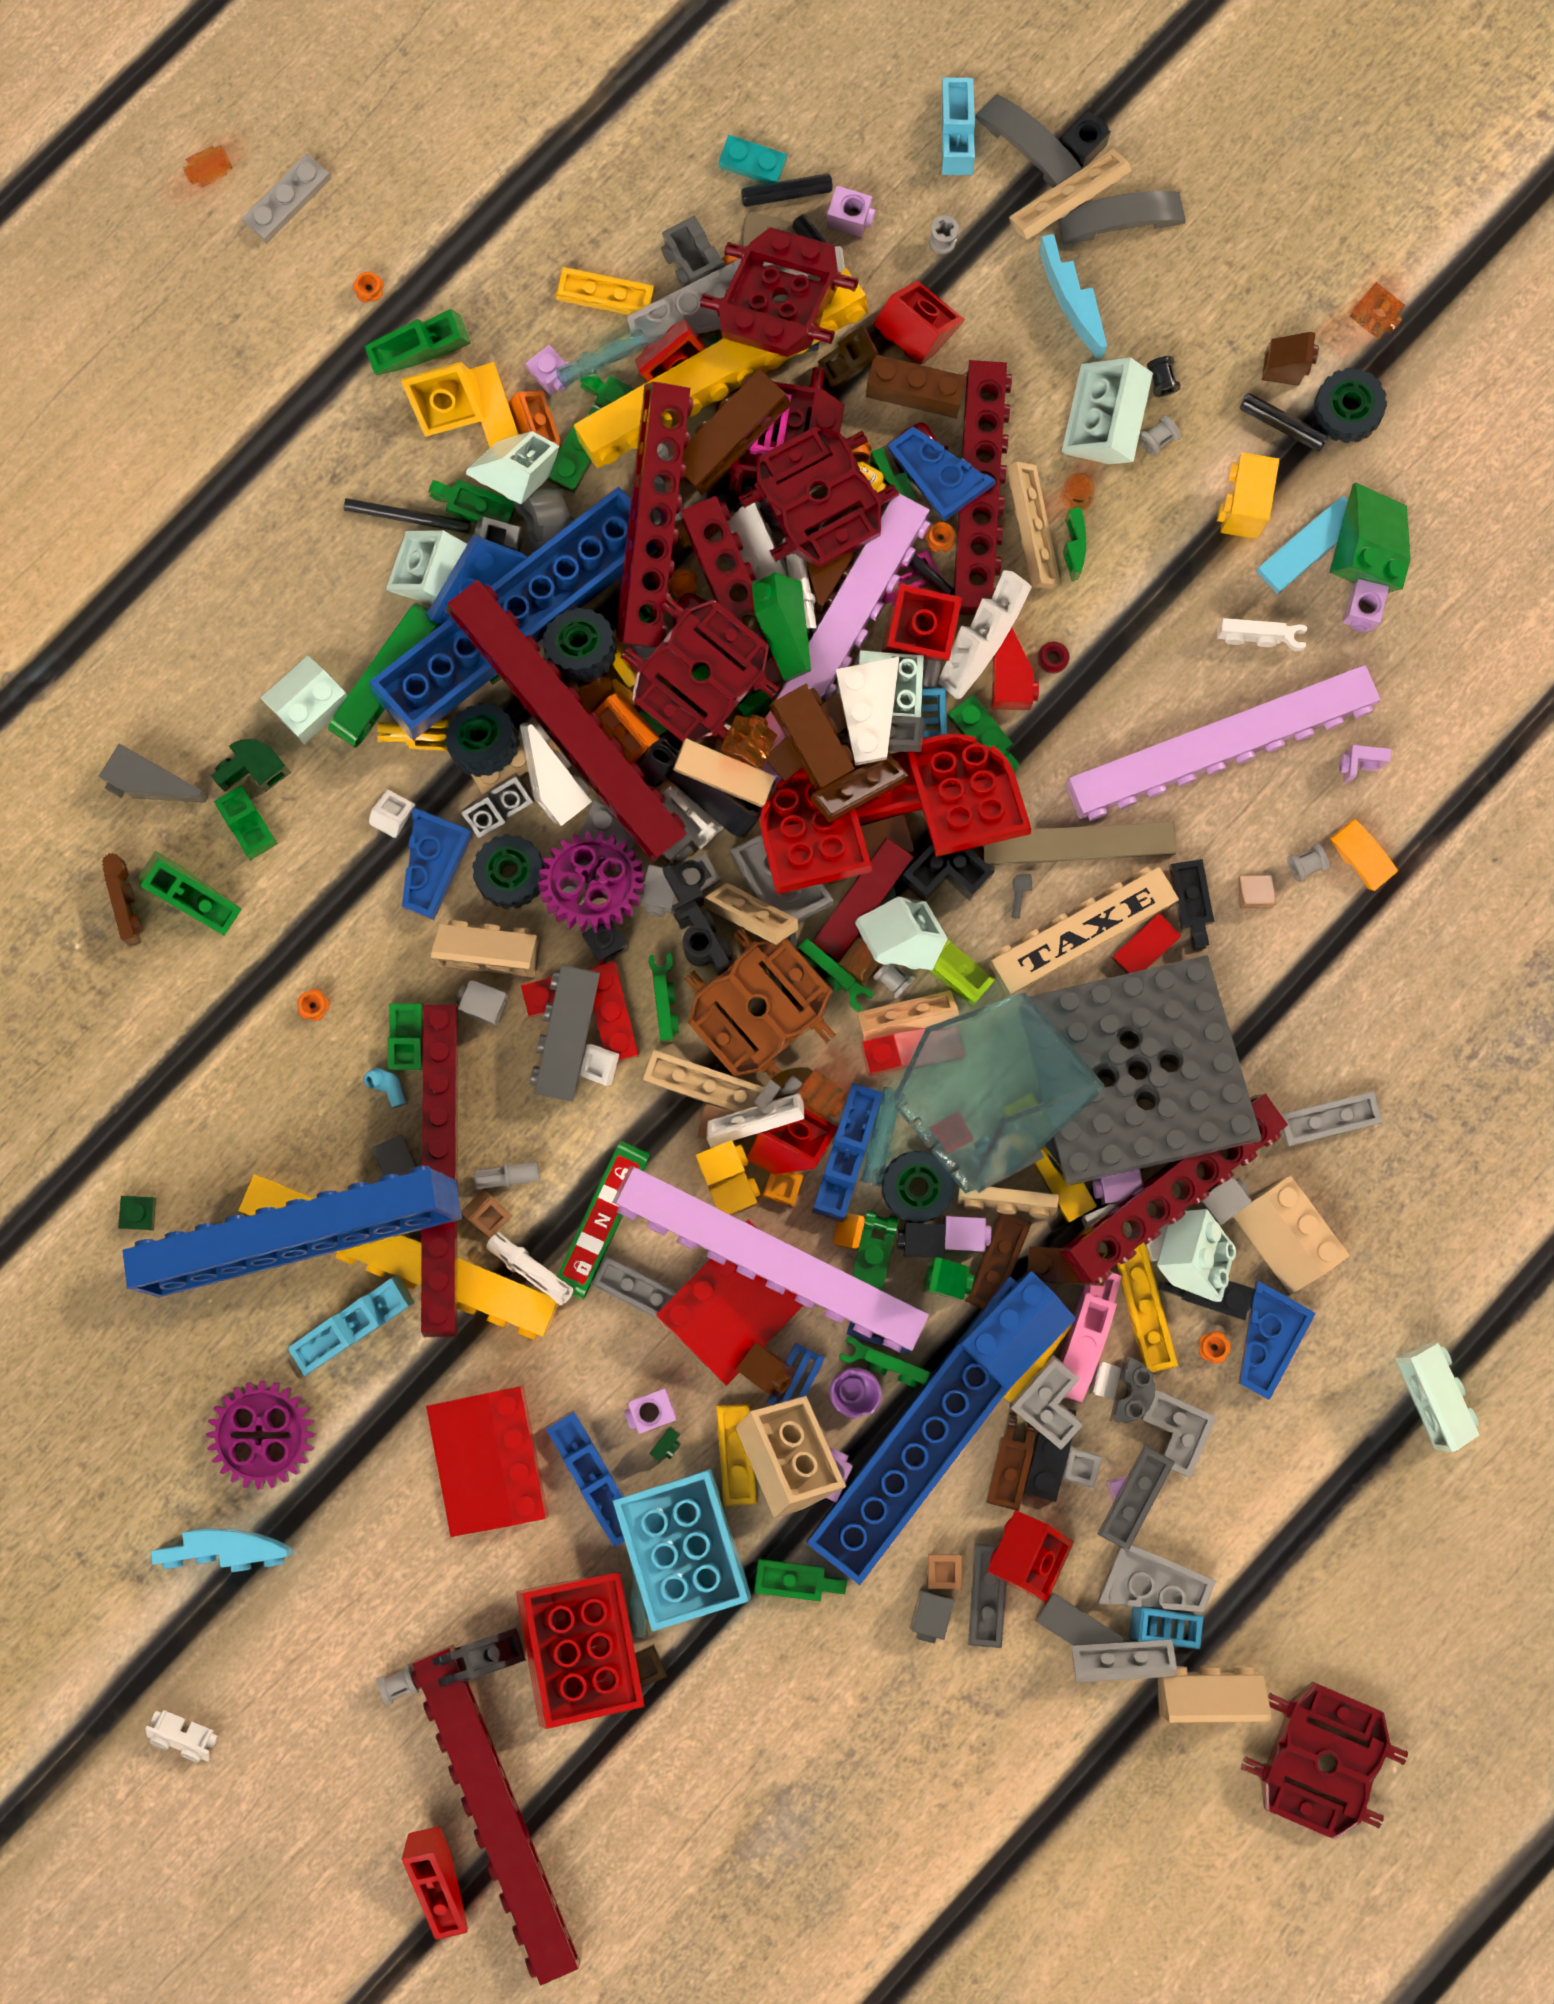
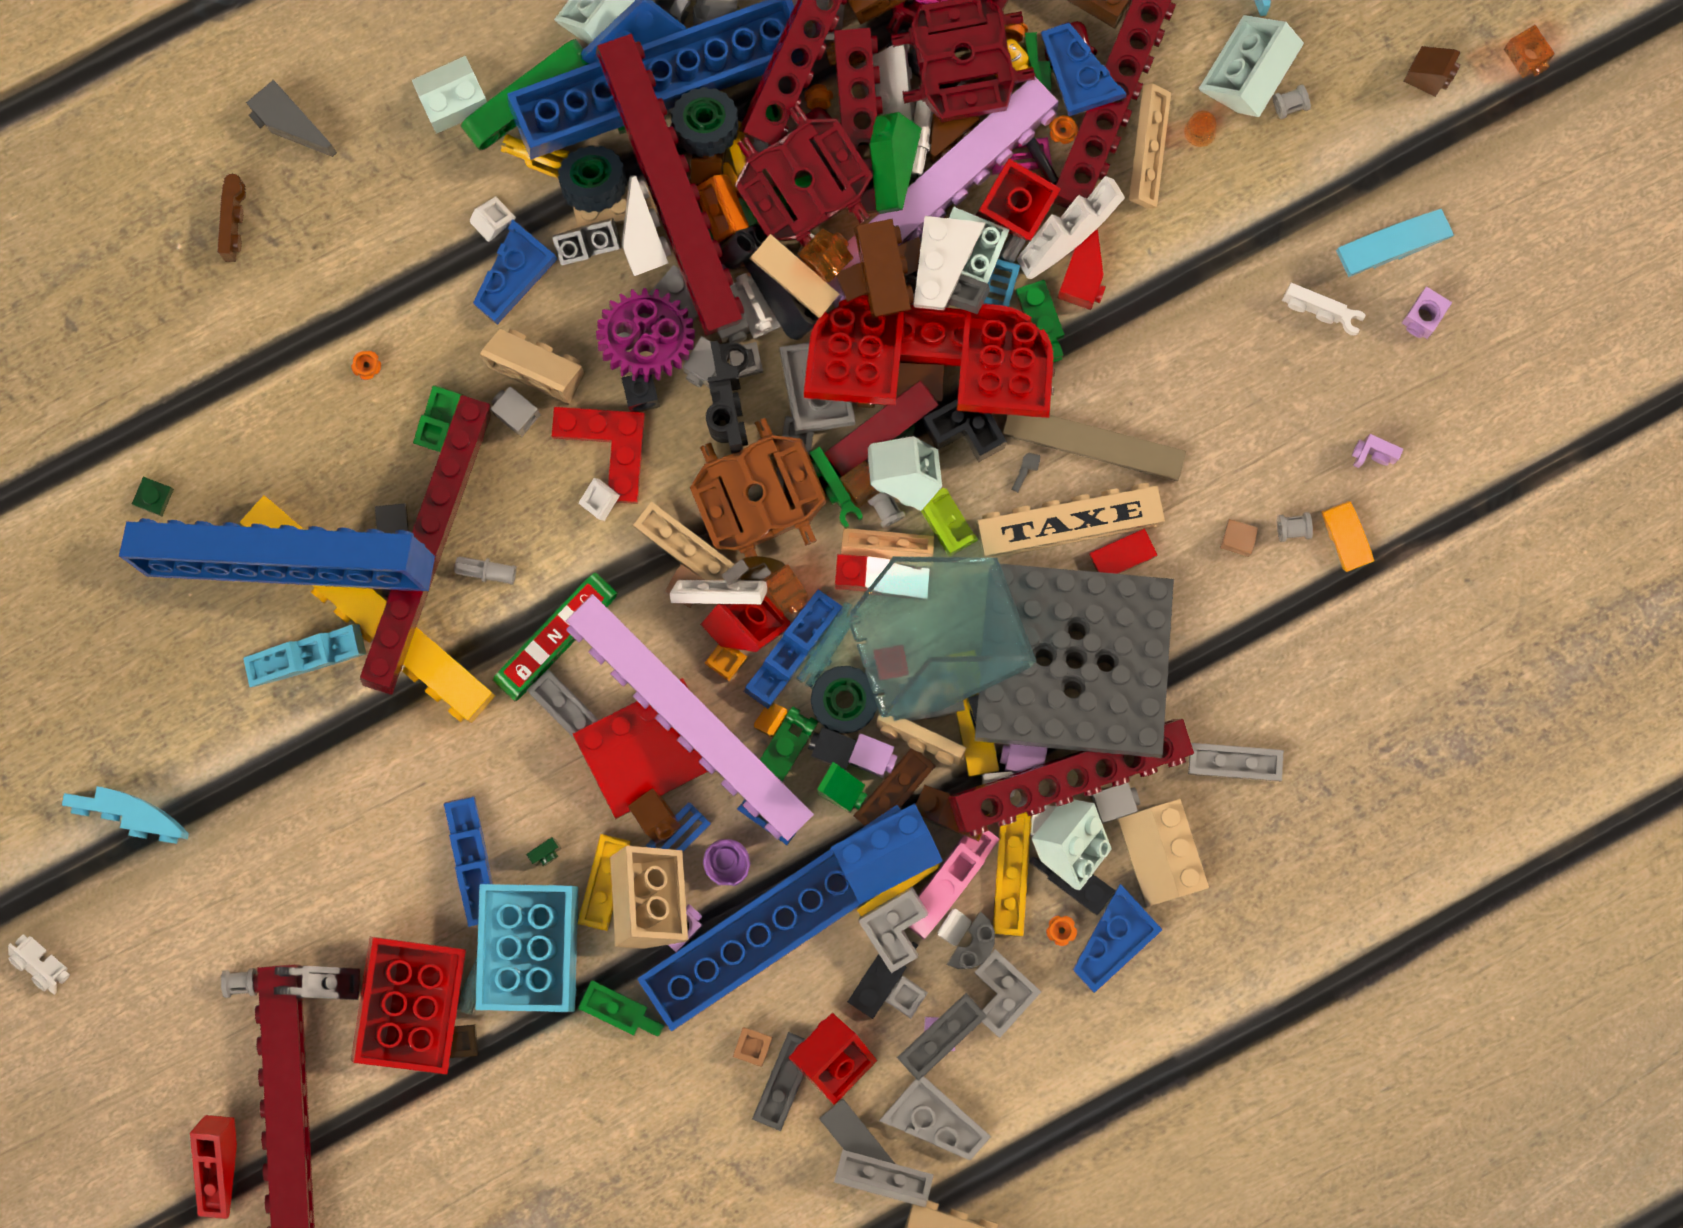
camera: 25 degrees right, 0 degrees up
green slope [138,851,242,936] -> none
magenta gear [206,1380,316,1490] -> none
dark green brick [211,739,291,792] -> none
green slope [214,785,278,861] -> none
medium azure arm [364,1068,407,1108] -> none
red slope [426,1386,549,1537] -> none
medium nougat slope [462,1189,512,1239] -> none
black wheel [472,834,545,909] -> none
white pin [486,1233,573,1305] -> none
dark grey brick [530,964,600,1102] -> none
lavender brick [624,1388,677,1434] -> none
green plate [648,953,679,1044] -> none
yellow brick [695,1140,761,1215] -> none
tan plate [704,883,798,945] -> none
dark green plate [737,690,772,728] -> none
reddish brown tile [810,752,908,823] -> none
green plate [839,1337,930,1388] -> none
dark grey brick [910,1589,955,1643] -> none
reddish brown hinge [986,1412,1036,1511] -> none
dark red plate [1037,641,1070,674] -> none
green slope [1063,506,1086,582] -> none
lavender brick [1065,665,1381,821] -> none
dark azure slope [1129,1606,1204,1649] -> none
black bush [1146,356,1181,397] -> none
black plate [1169,859,1214,950] -> none
yellow brick [1217,452,1279,539] -> none
black axle [1240,393,1328,451] -> none
black wheel [1313,368,1387,443] -> none
green slope [1329,483,1411,593] -> none
light aqua slope [1395,1343,1480,1452] -> none

